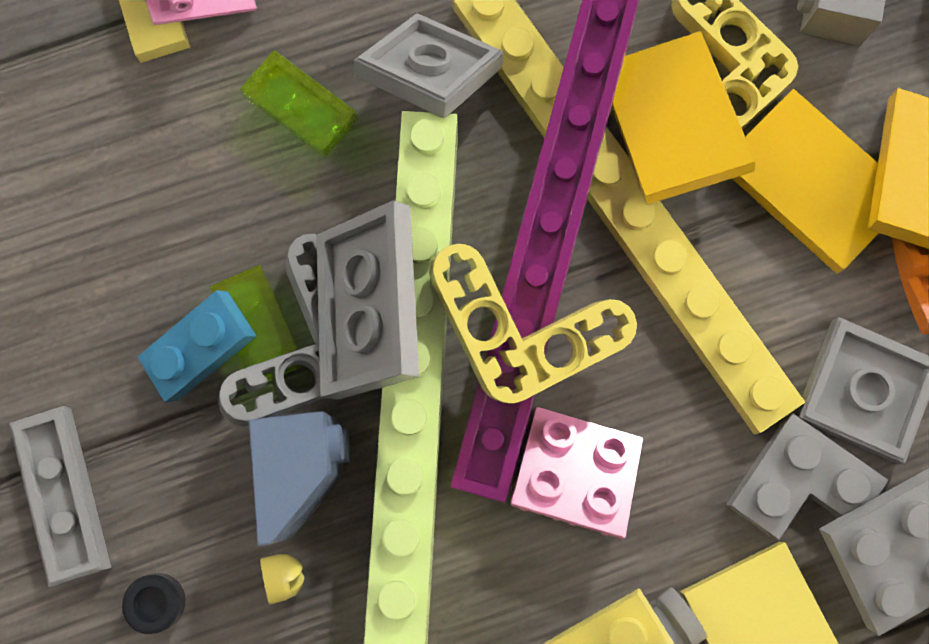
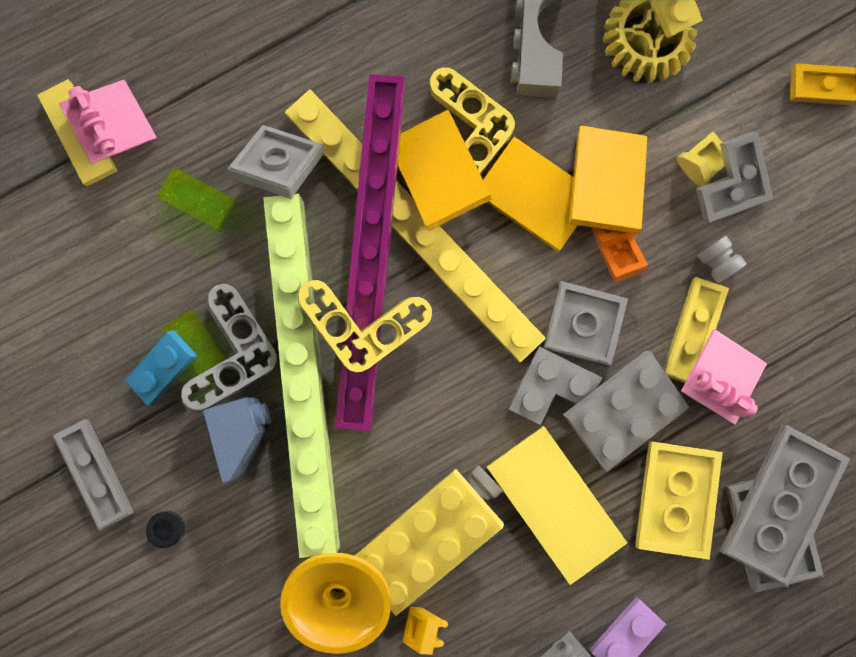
camera: 15 degrees left, 5 degrees up
light yellow hinge [260,554,304,605] -> none
light grey plate [317,200,419,400] -> none
hinge [510,407,643,540] -> none

